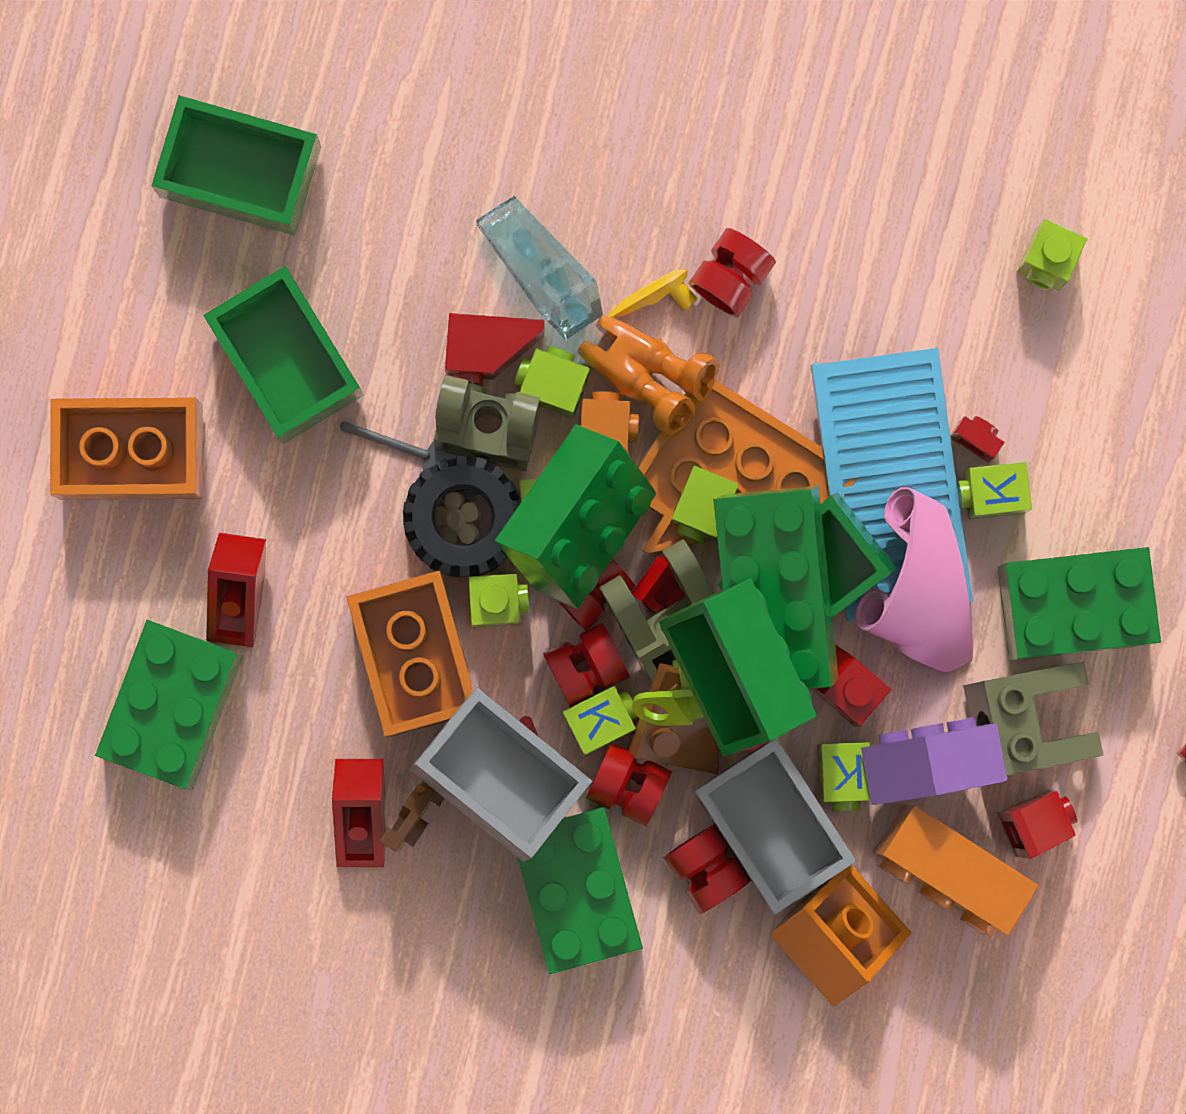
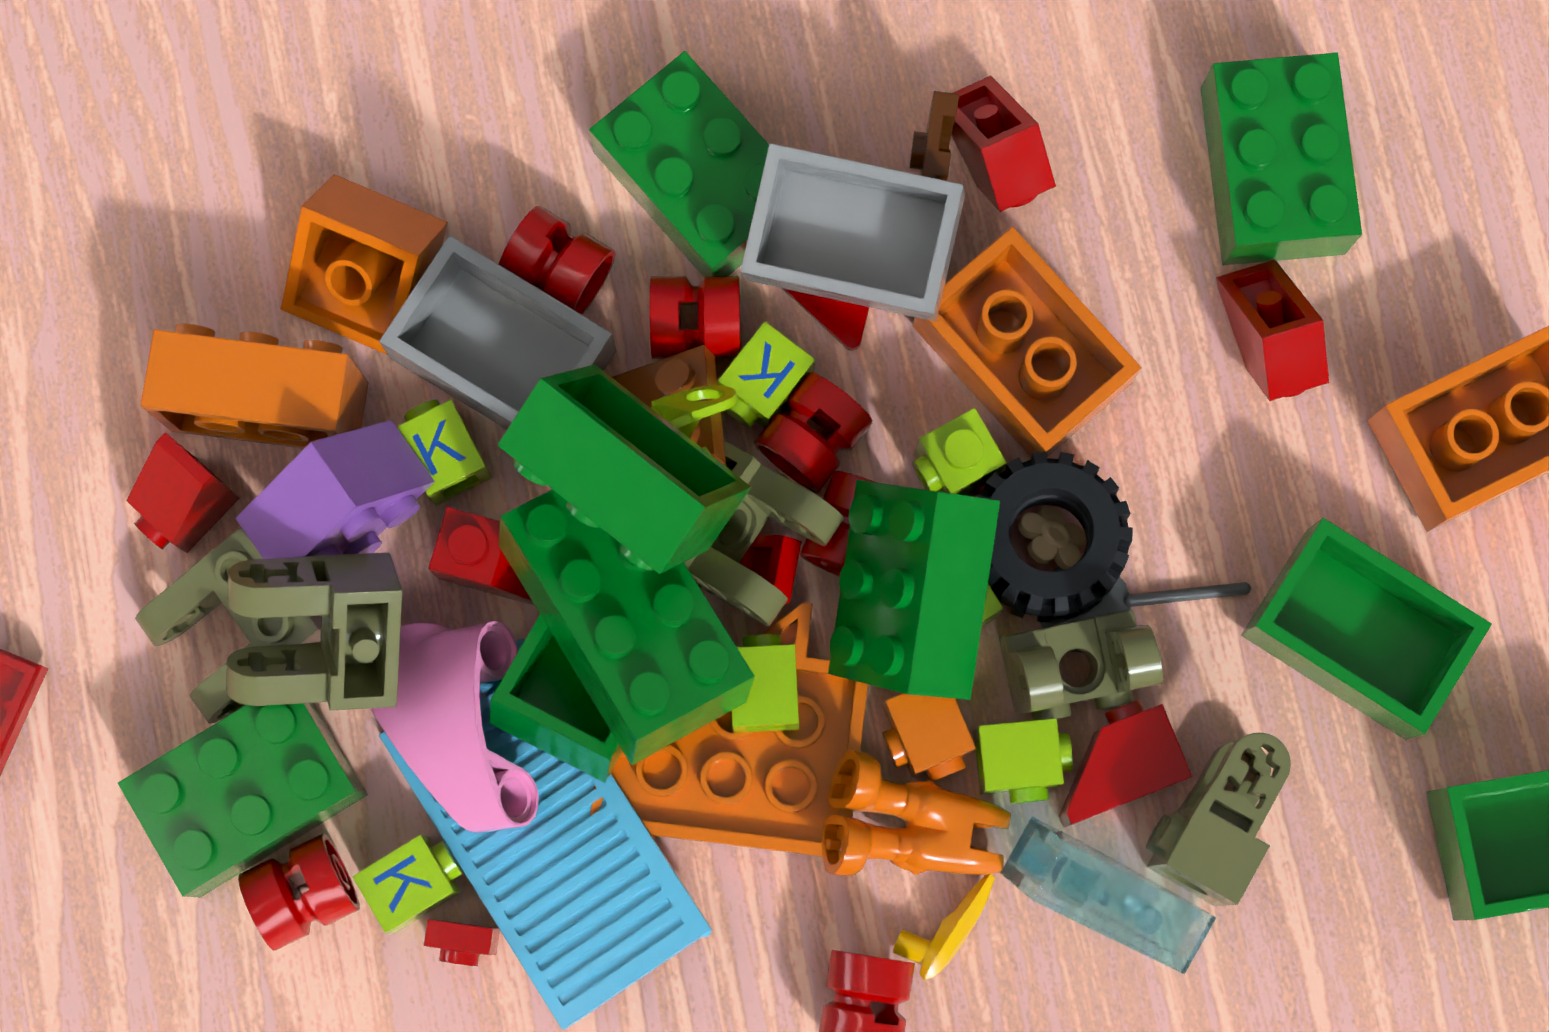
camera: 160 degrees right, 5 degrees down
none -> olive brick [226,553,402,711]
none -> red wheel [238,834,360,951]
none -> olive brick [1145,732,1291,906]

